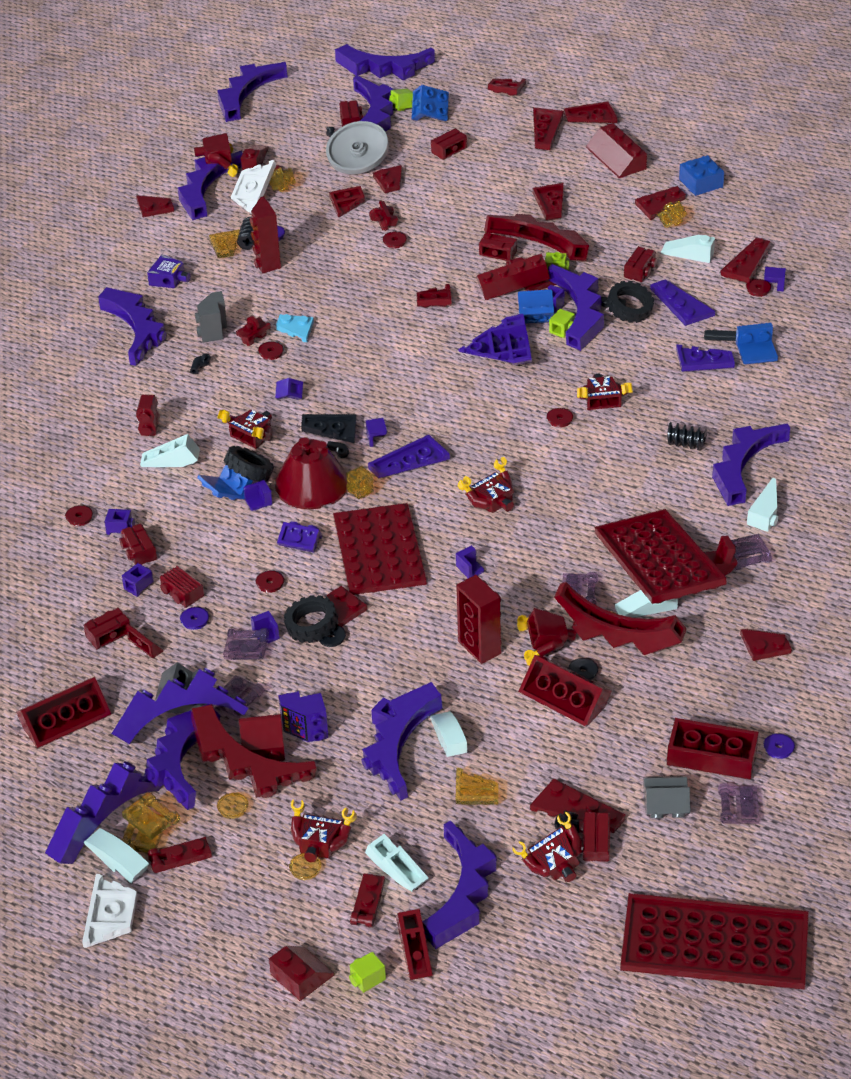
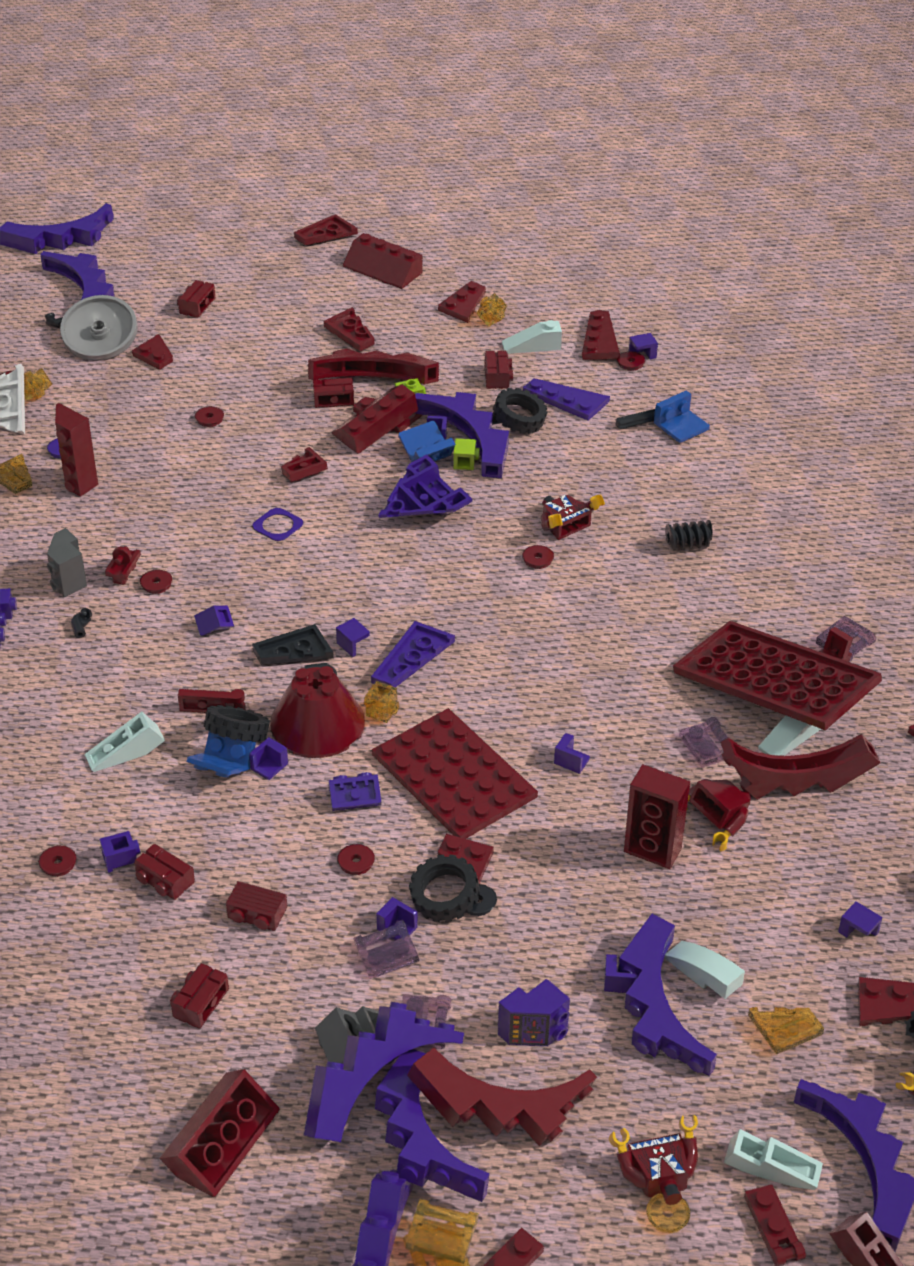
camera: 30 degrees left, 0 degrees up
dark purple brick [122,563,153,597] -> none
dark red slope [126,624,164,658] -> none
dark red brick [136,394,160,436] -> none
dark purple piece [180,607,209,630] -> none
dark red torso [217,409,272,449] -> none
clear yellow piece [217,793,249,819] -> none
black piece [237,216,254,250] -> none
dark red slope [239,714,285,761] -> none
medium azure wing [276,314,314,342] -> none
dark red wing [329,186,365,217] -> none
dark red brick [339,100,363,127] -> none
dark red hips [369,200,398,231] -> none
lime brick [389,89,413,111] -> none
blue bracket [411,85,449,121] -> none
dark red torso [458,457,514,513] -> none
dark red wing [488,78,526,96] -> none
dark red slope [518,655,612,727] -> none
dark red wing [533,107,564,150] -> none
black piece [568,658,599,680] -> none
dark purple wing [676,344,735,372] -> none
blue brick [679,155,724,196] -> none
dark purple arch [712,423,790,506] -> none
light aqua slope [747,478,778,532] -> none
none -> dark red plate [178,689,246,713]
none -> dark purple piece [253,508,303,541]
none -> dark purple panel [838,901,883,938]

